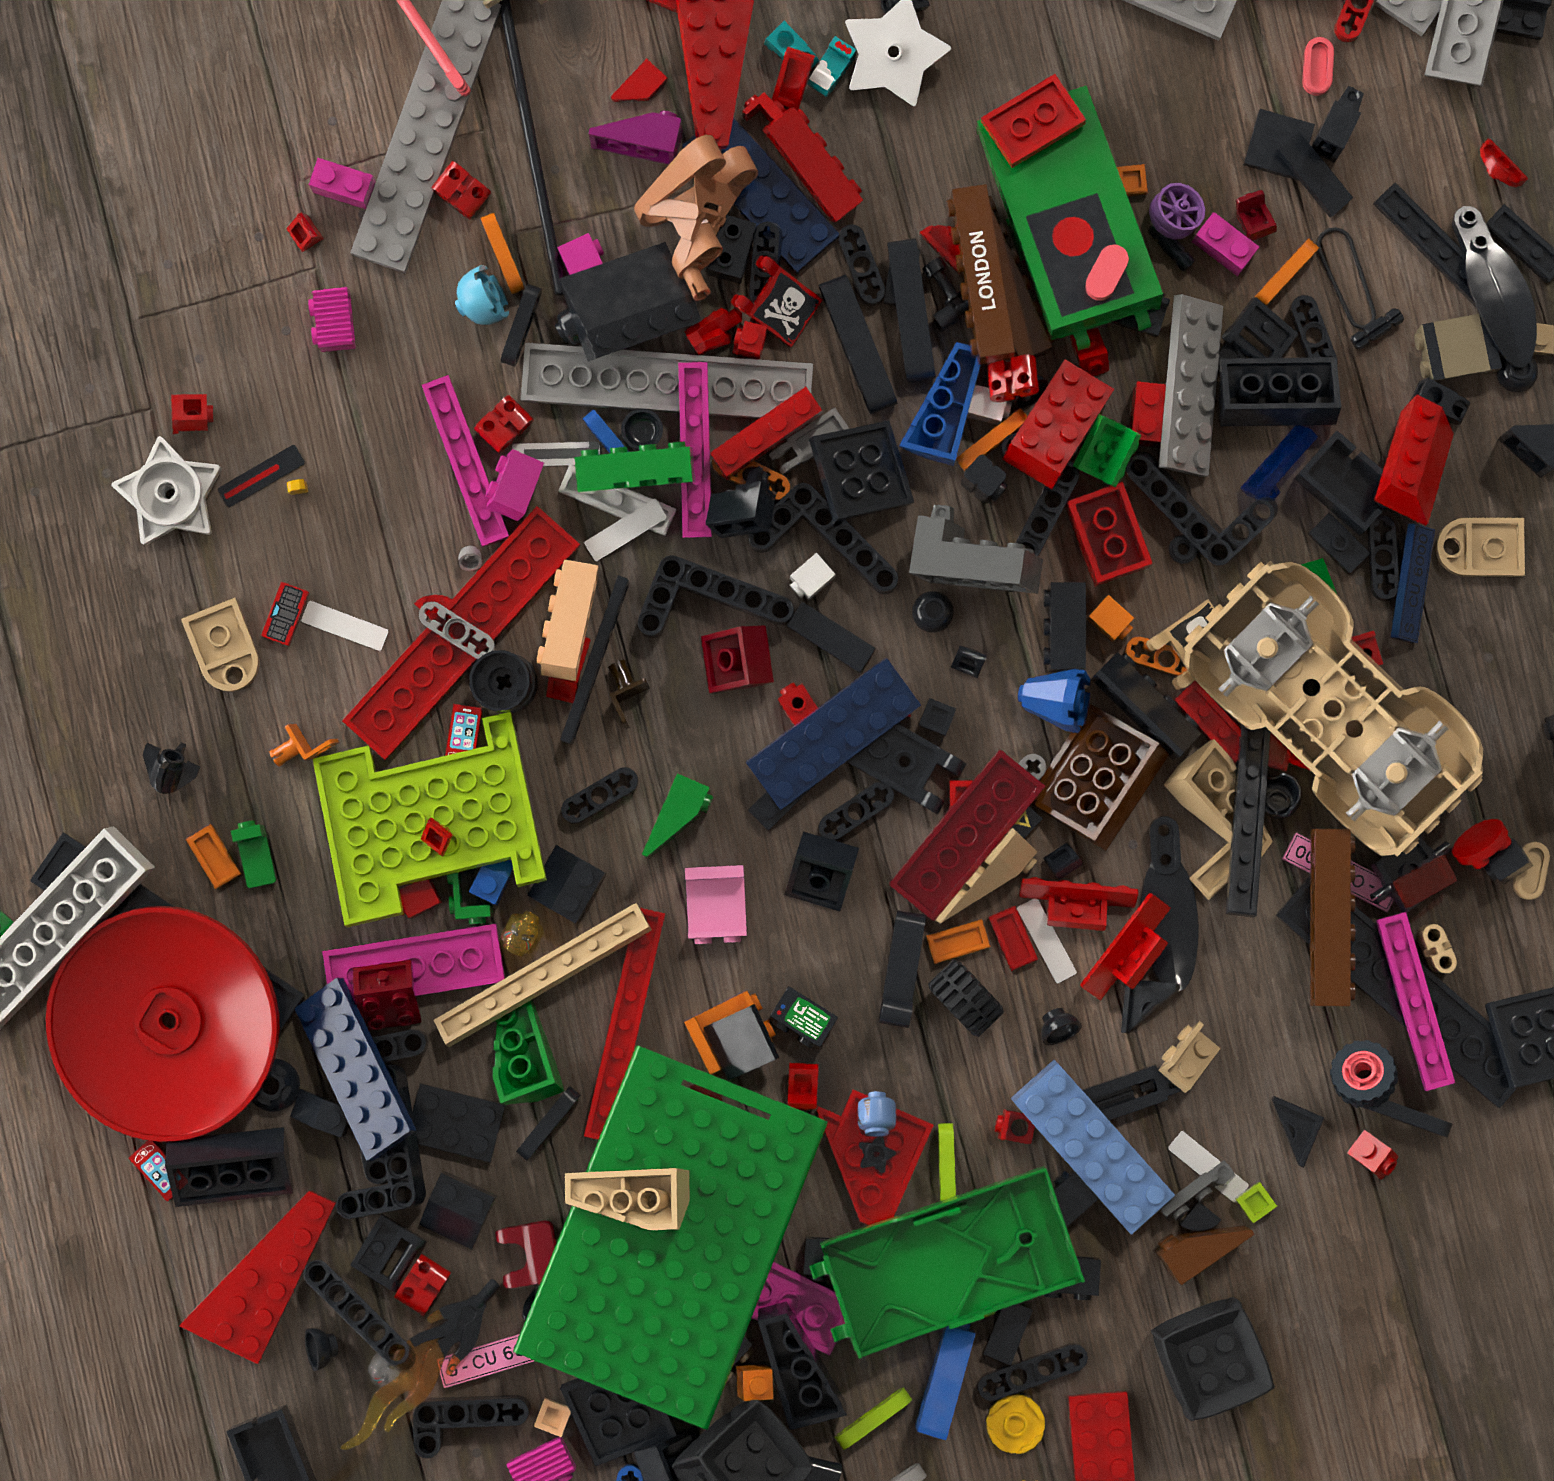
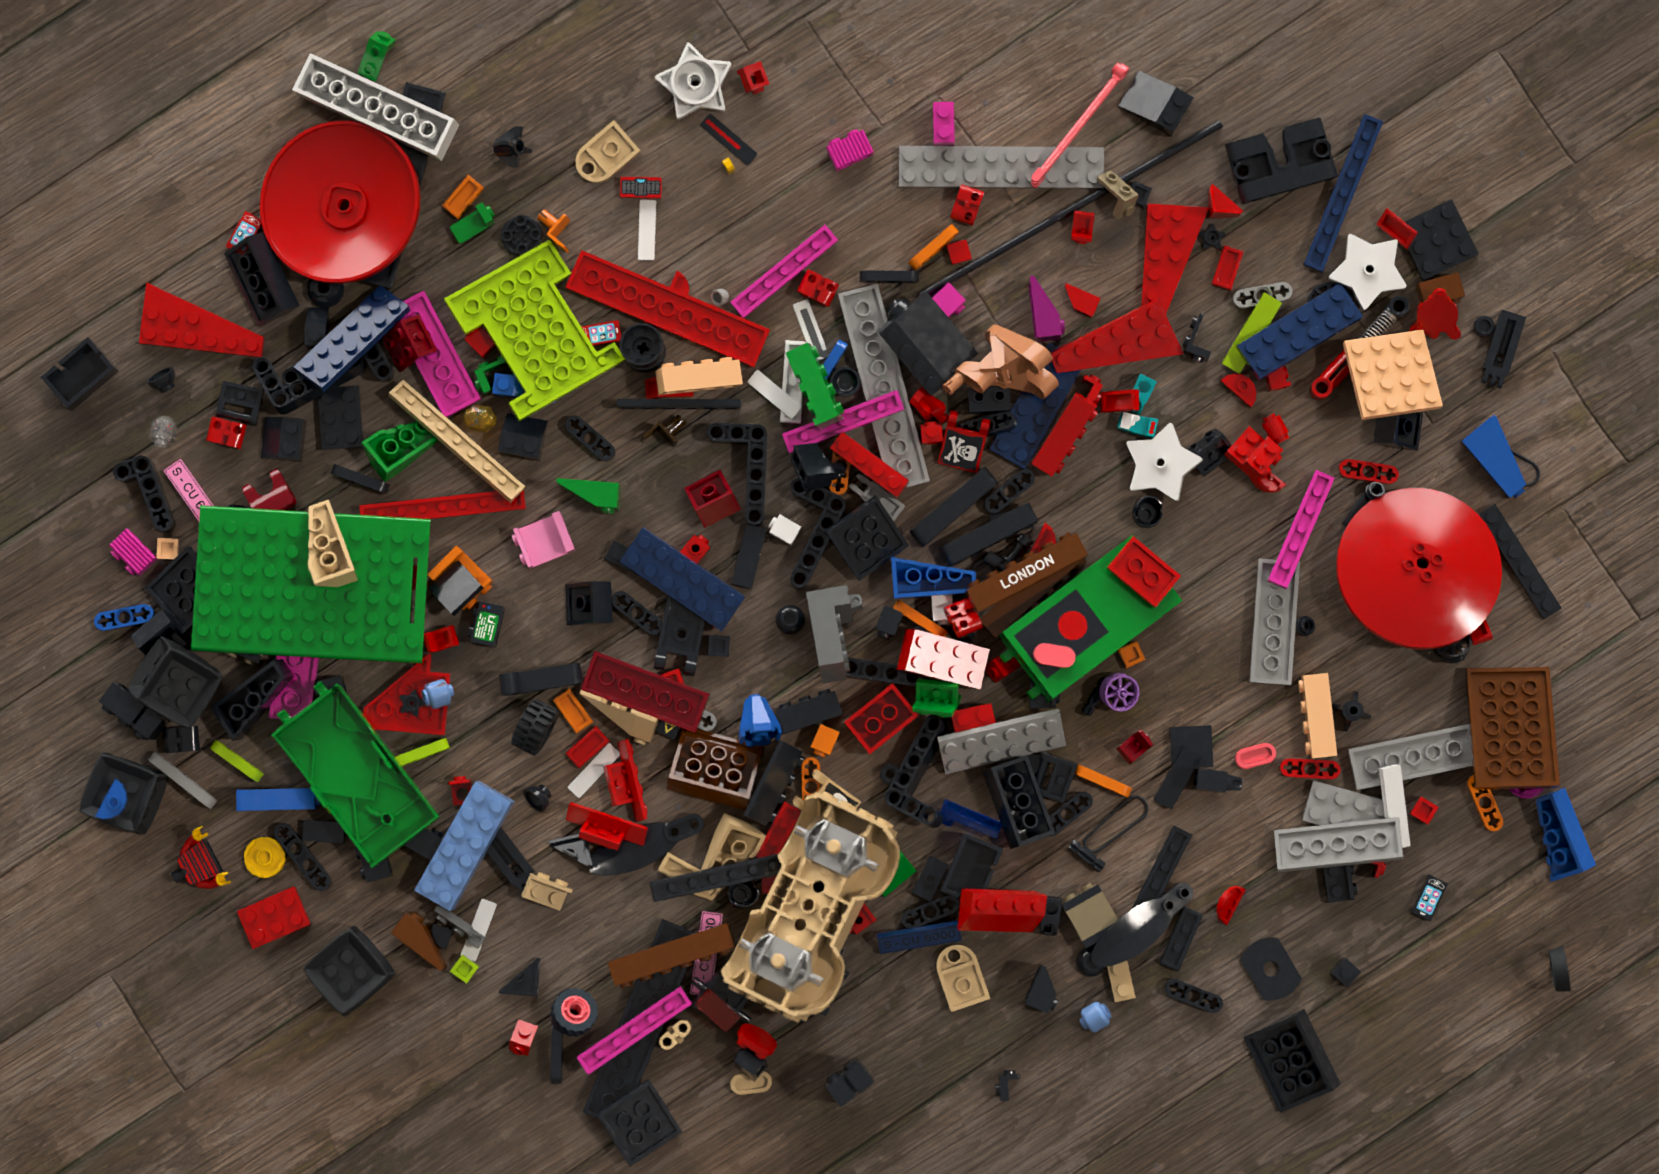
camera: 75 degrees right, 0 degrees up
red slope [286,212,324,252] -> none
black beam [303,1260,416,1372] -> none
piece [341,1278,500,1450] -> none
light grey beam [419,602,495,660] -> none
red slope [420,818,453,857] -> none
medium azure cylinder [455,265,509,325] -> none
dark pink brick [485,449,544,521] -> none
orange brick [736,1364,773,1401] -> none
black slope [951,645,987,678] -> none
black tile [1043,842,1083,880] -> none
dark pink brick [1192,212,1259,277] -> none
none -> black tile [501,214,543,257]
none -> red tile [947,239,972,265]
none -> red bracket [1071,211,1095,244]
none -> black hair [1132,496,1163,528]

